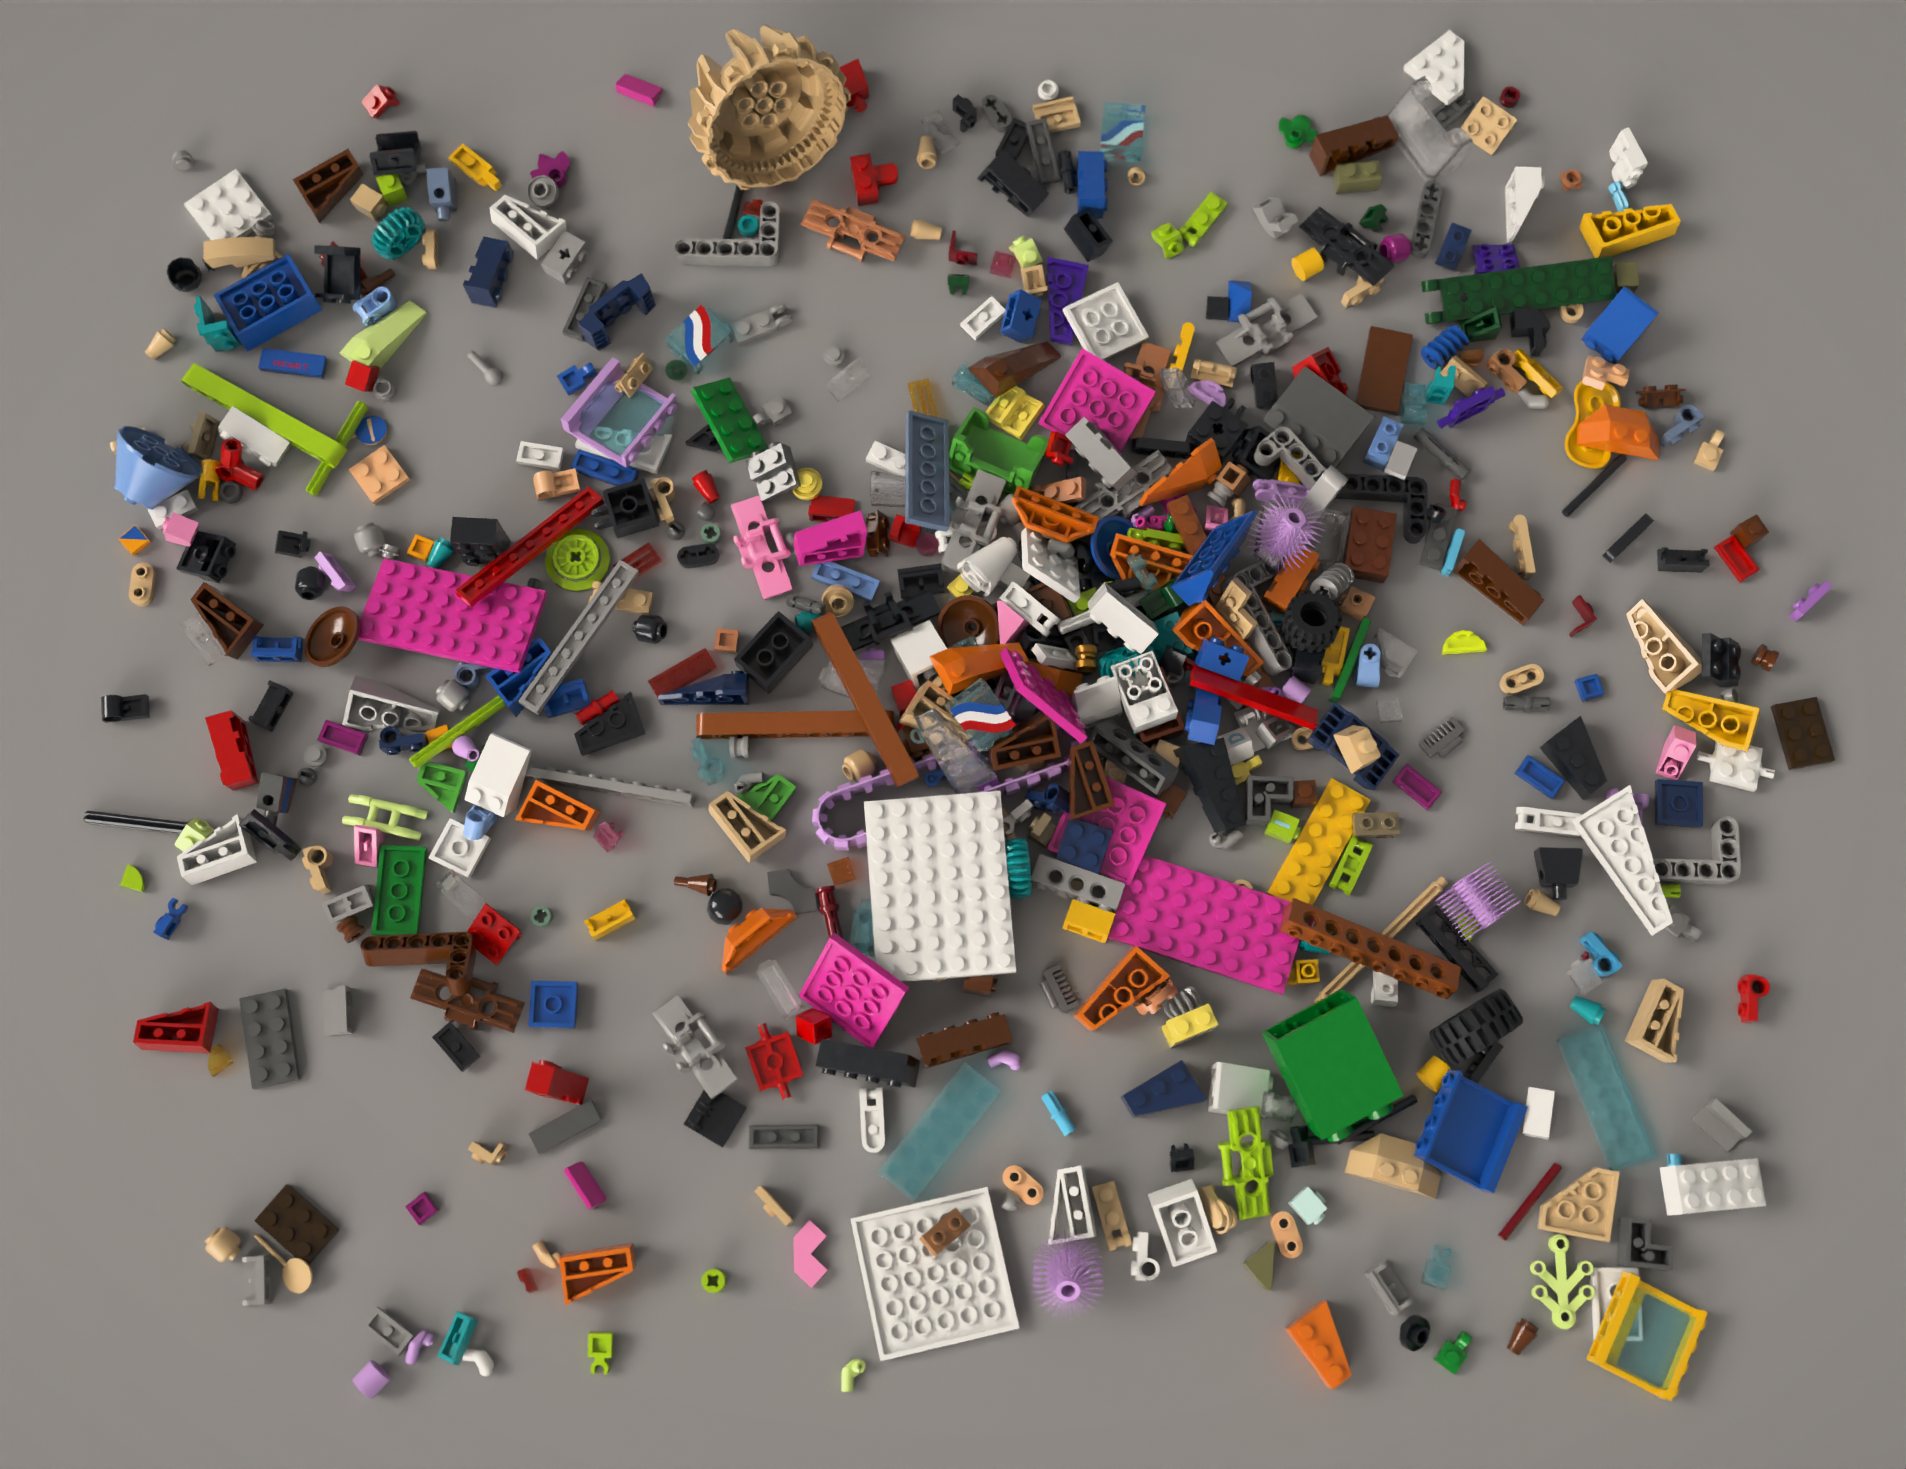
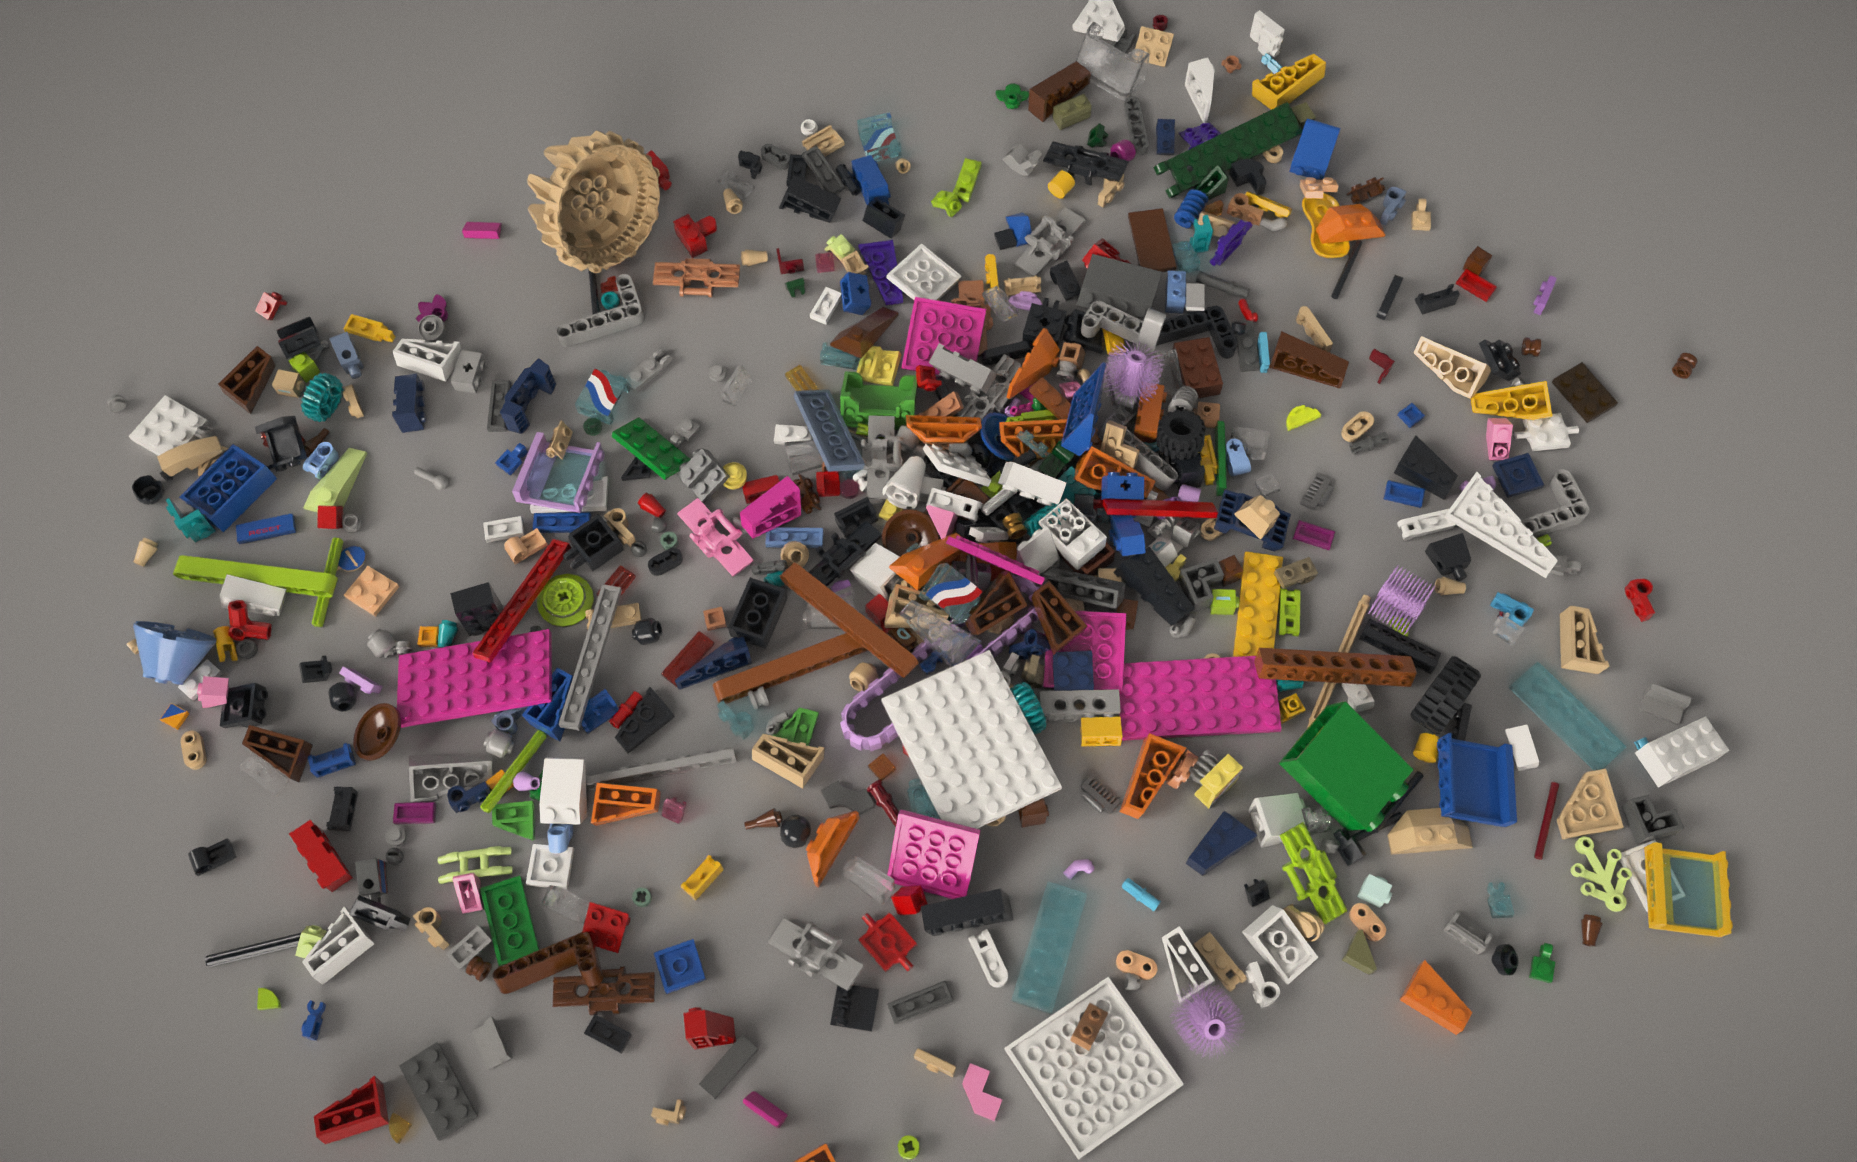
camera: 20 degrees left, 10 degrees down
dark tan tile [181,413,220,461] -> none
reddish brown wedge [916,1012,1013,1069] -> none
lavender hinge [1253,479,1309,505] -> none
teal cone [1570,996,1606,1025] -> none

